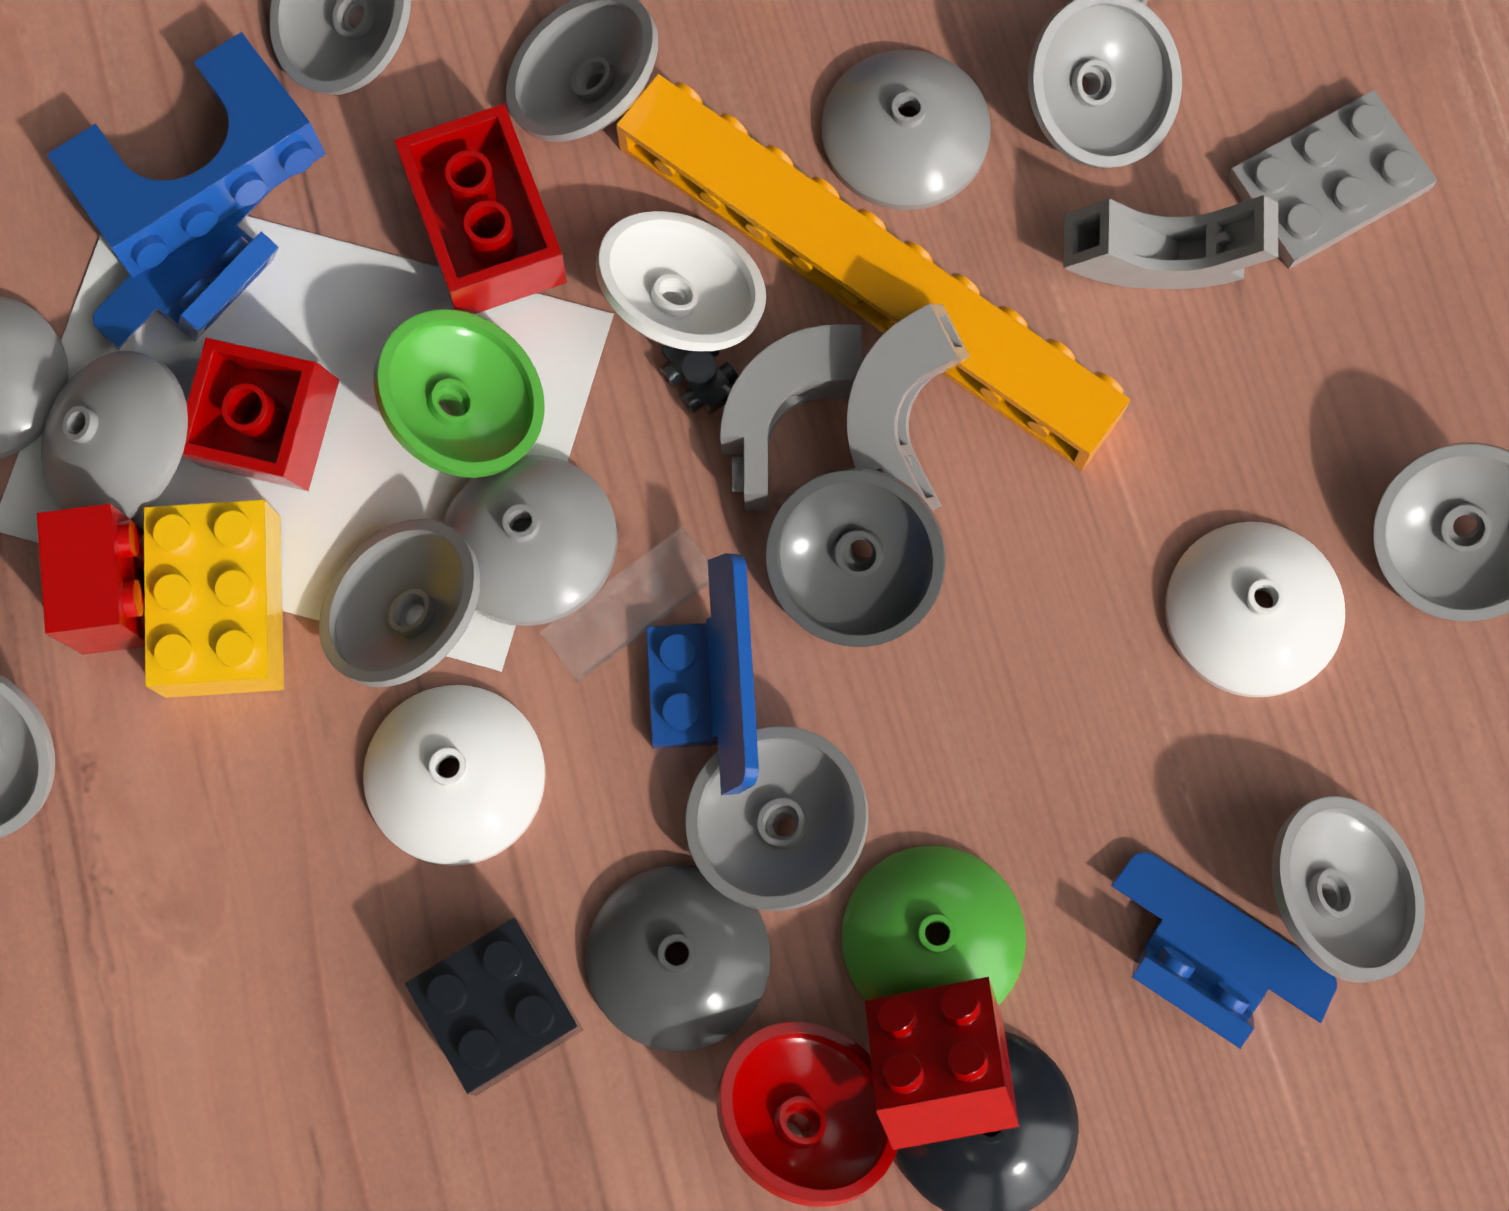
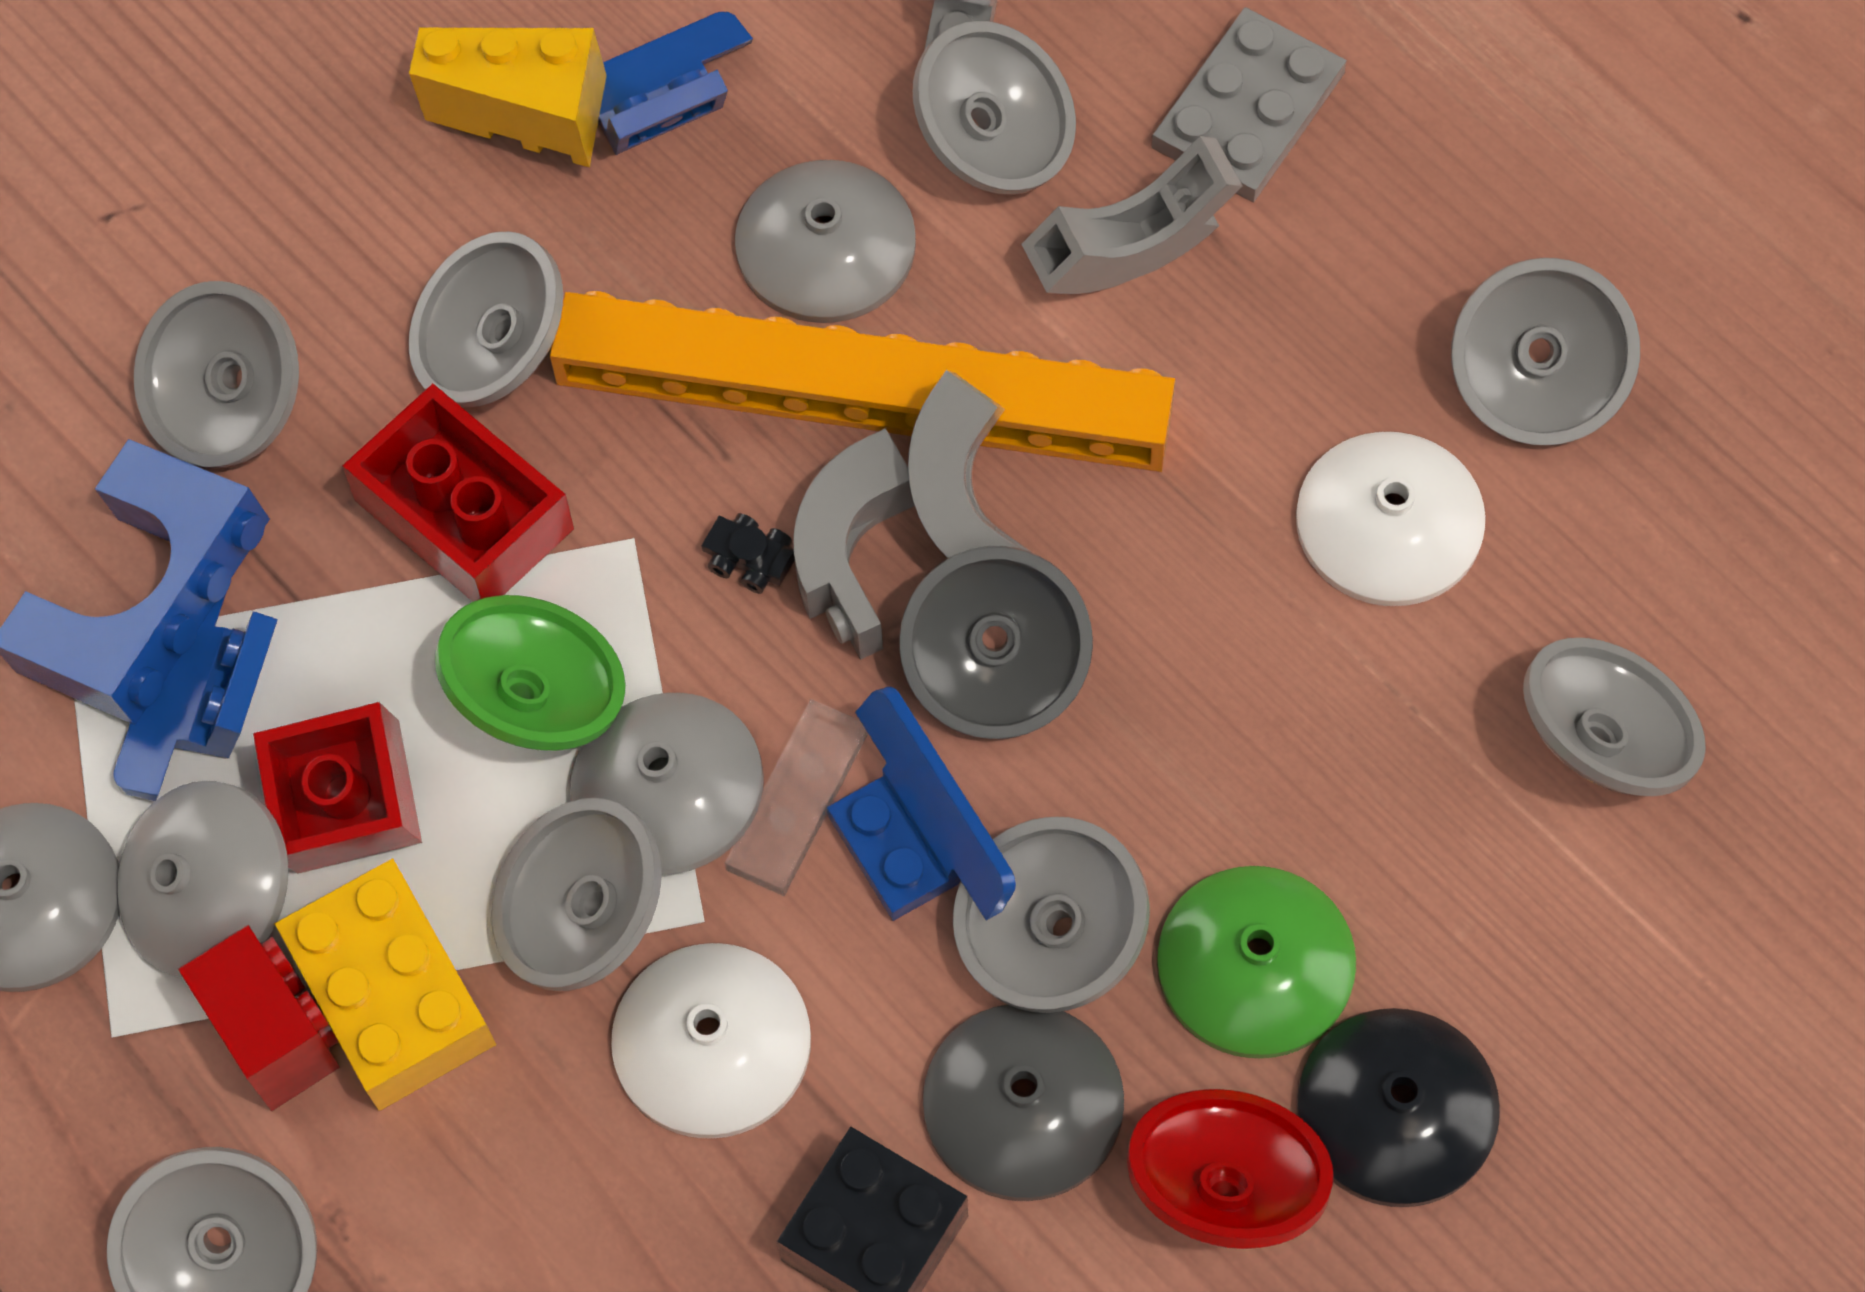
camera: 25 degrees left, 10 degrees down
white dish [596,211,766,351] -> none
red brick [865,977,1019,1150] -> none
blue plate [1111,852,1337,1049] -> none

